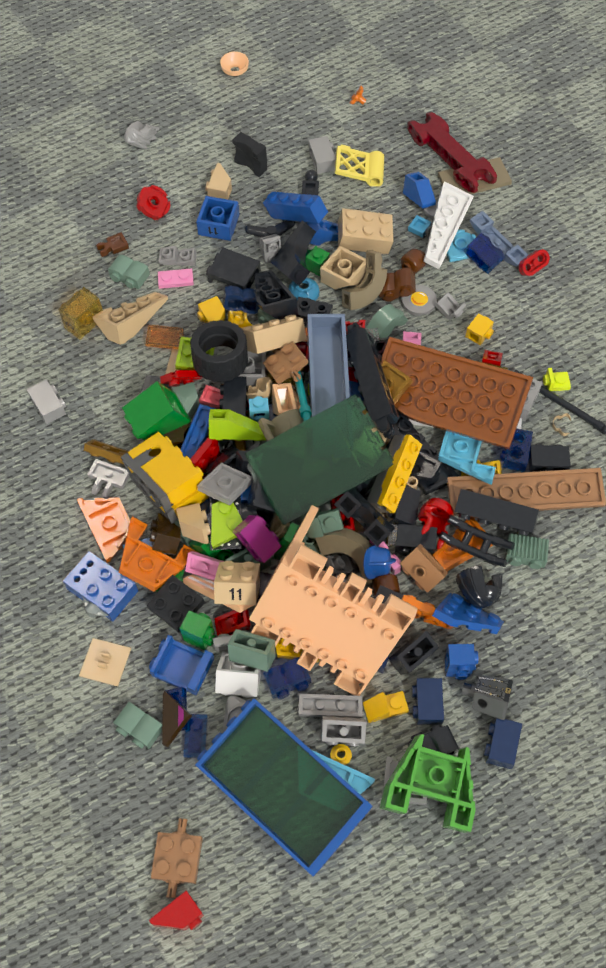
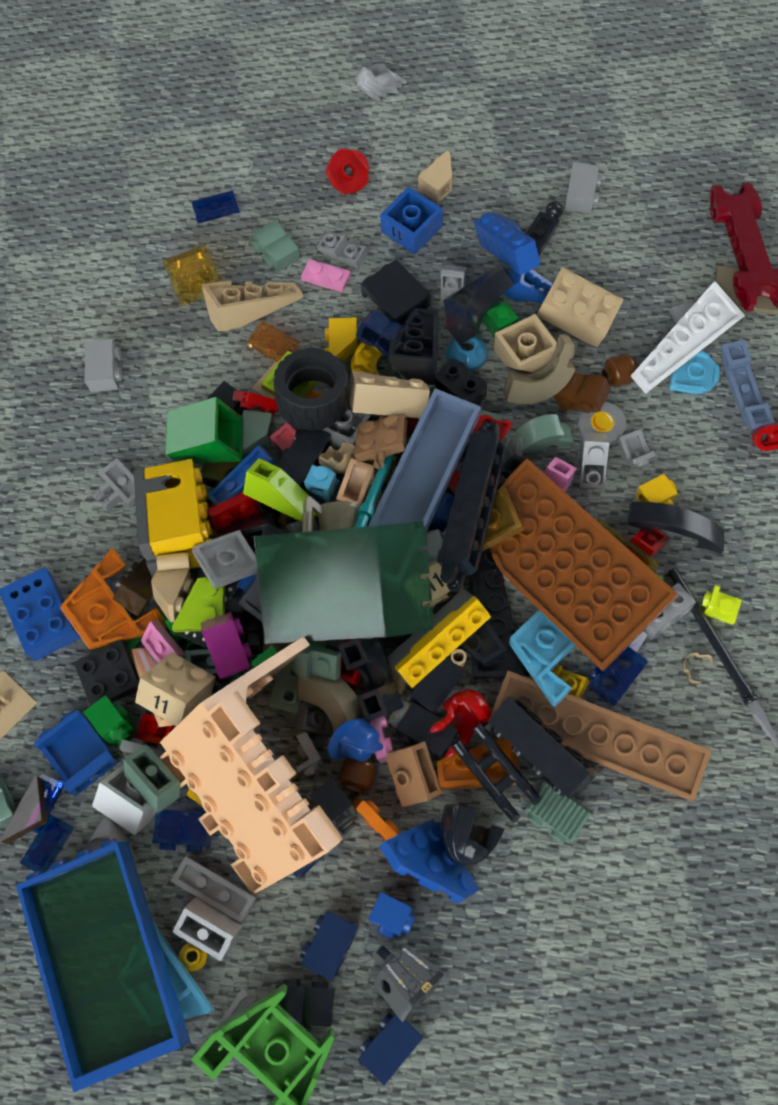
camera: 30 degrees right, 5 degrees up
wing [77,497,130,563] -> none
pearl gold plate [83,439,129,466] -> none
reddish brown plate [96,232,129,257] -> none
light nougat piece [220,52,249,76] -> none
black brick [232,132,267,177] -> none
black piece [245,220,295,237] -> none
light yellow piece [335,144,384,186] -> none
orange plant [350,86,367,105] -> none
yellow slope [363,691,409,723] -> none
black brick [388,631,439,675] -> none
blue slope [403,172,436,208] -> none
dark azure plate [408,215,432,238] -> none
clear blue brick [464,233,505,274] -> none
black brick [528,444,571,472] -> none
none -> tan piece [156,552,189,571]
none -> clear blue plate [191,190,240,224]
none -> light grey slope [580,432,610,489]
none -> black slope [628,502,725,554]

